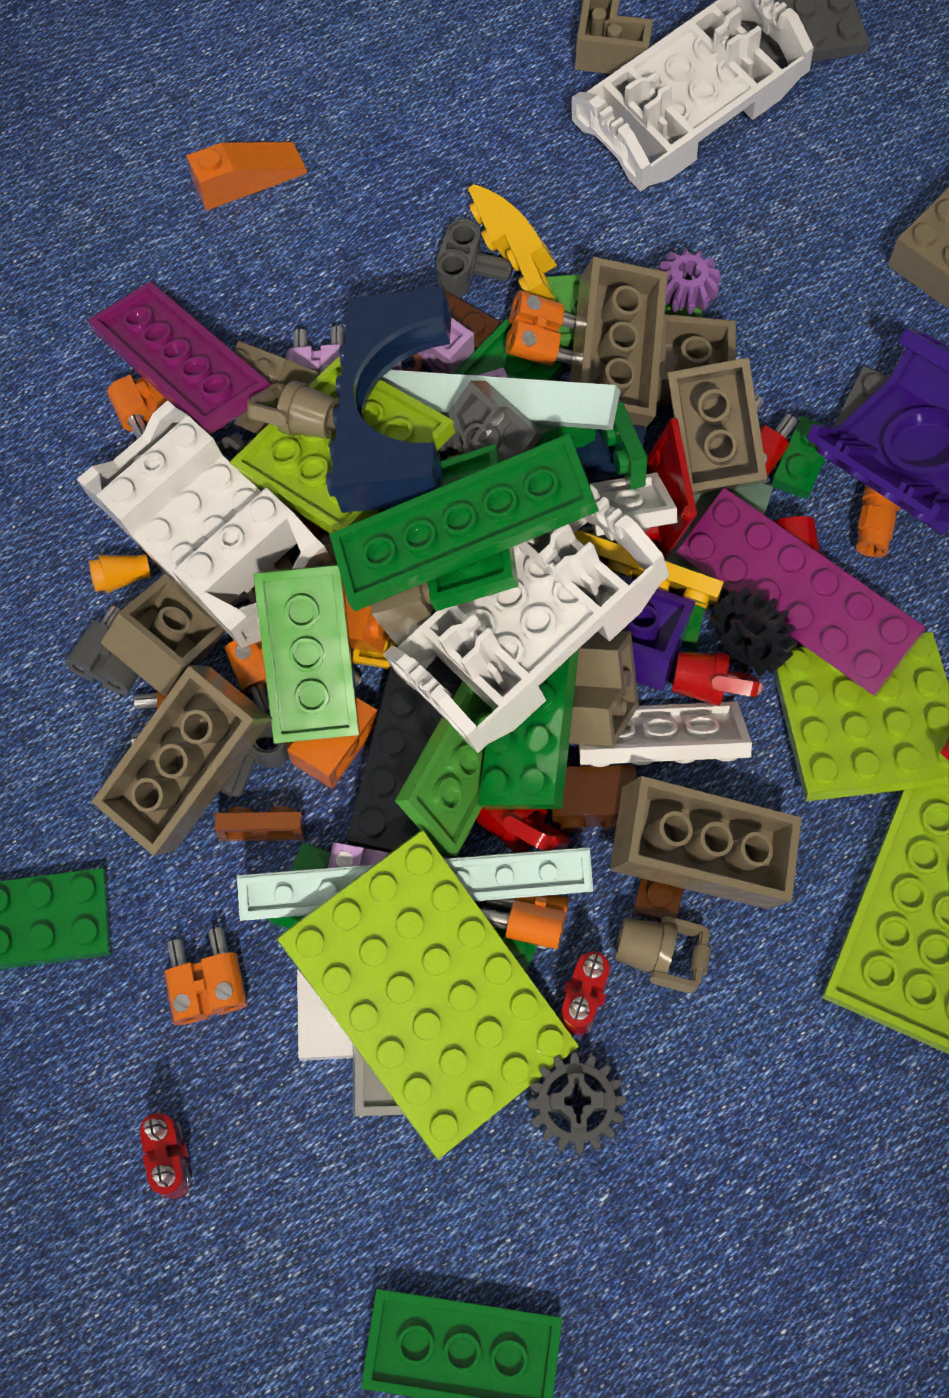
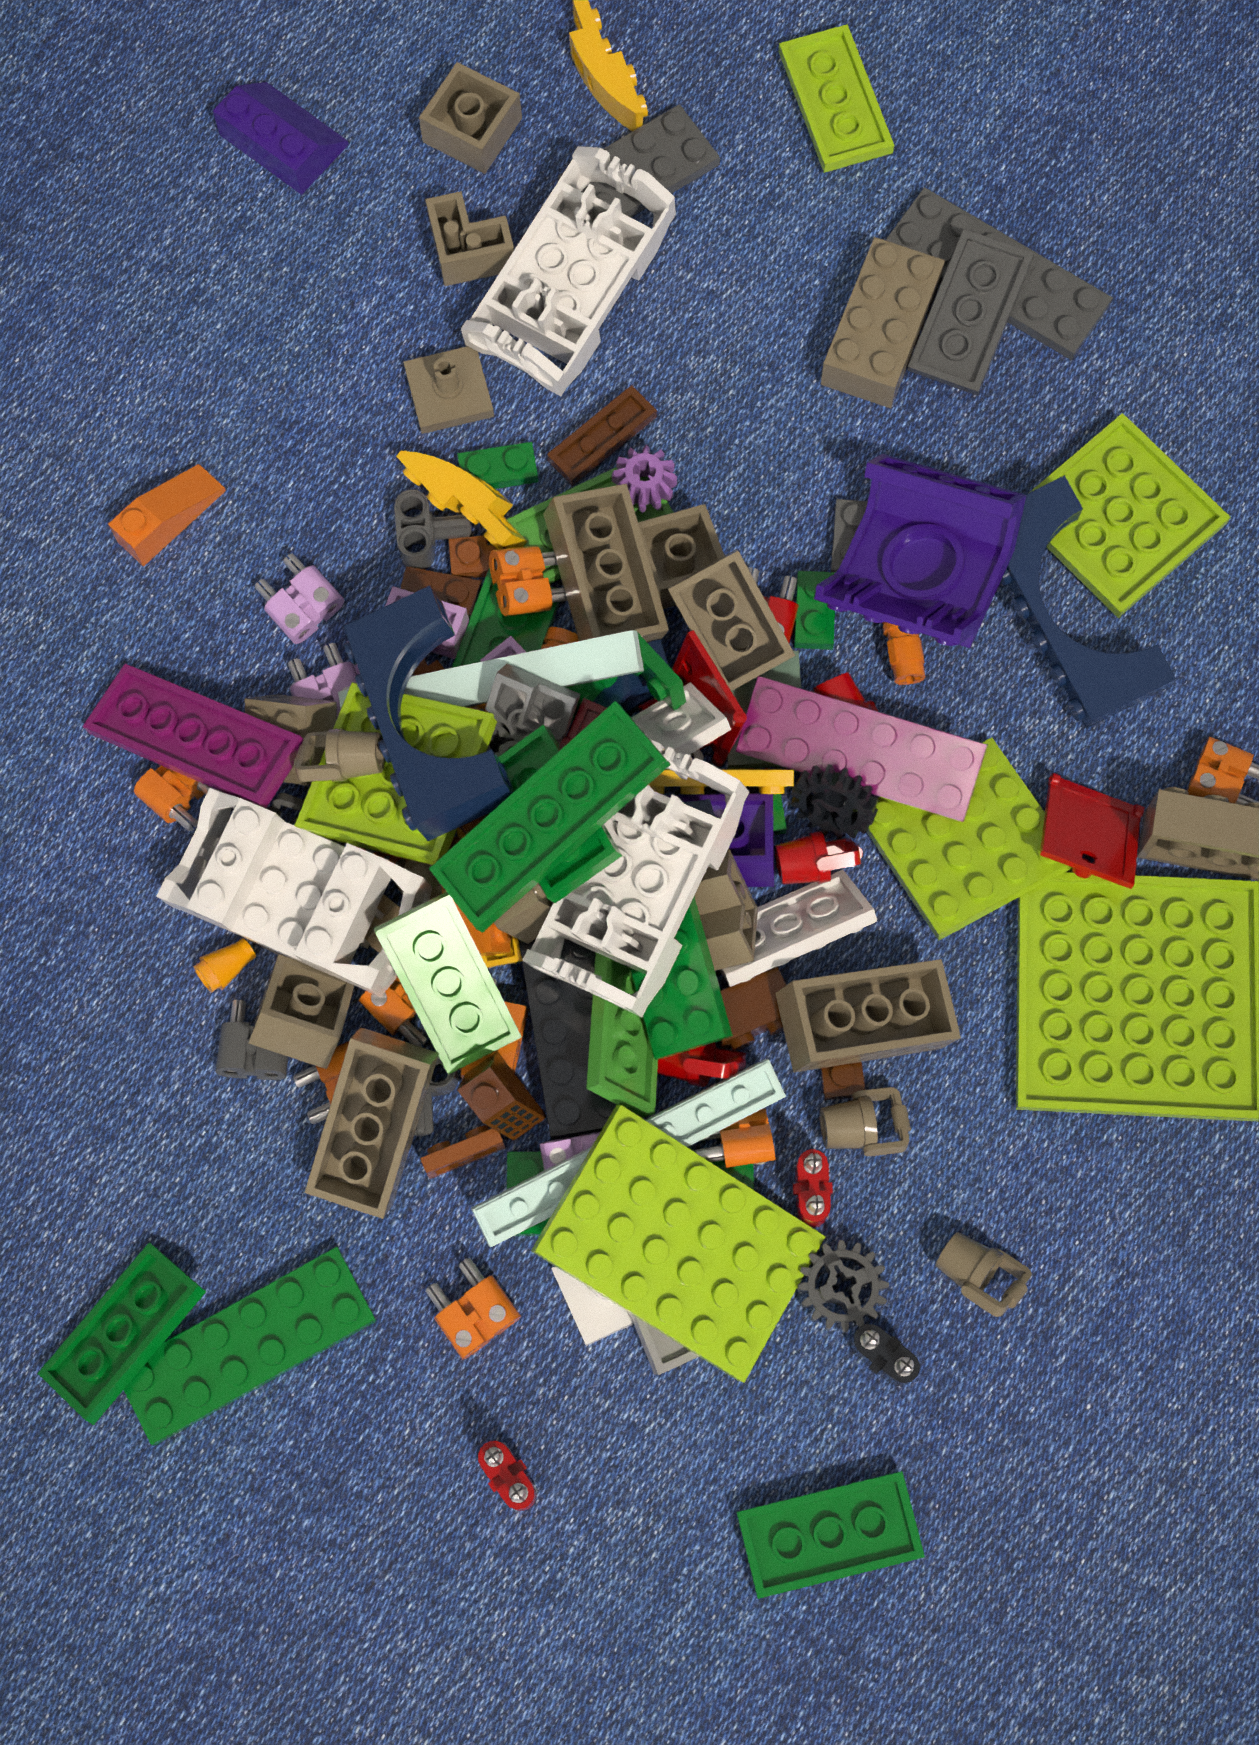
camera: 20 degrees left, 5 degrees up
none -> lavender piece [255,553,344,644]
none -> dark tan tile [403,346,494,434]
none -> dark orange plate [448,535,508,578]
none -> green plate [457,442,539,489]
none -> reddish brown slope [457,1052,547,1141]
none -> reddish brown plate [547,385,657,486]
none -> black piece [850,1324,920,1387]
none -> dark tan piece [936,1232,1032,1317]

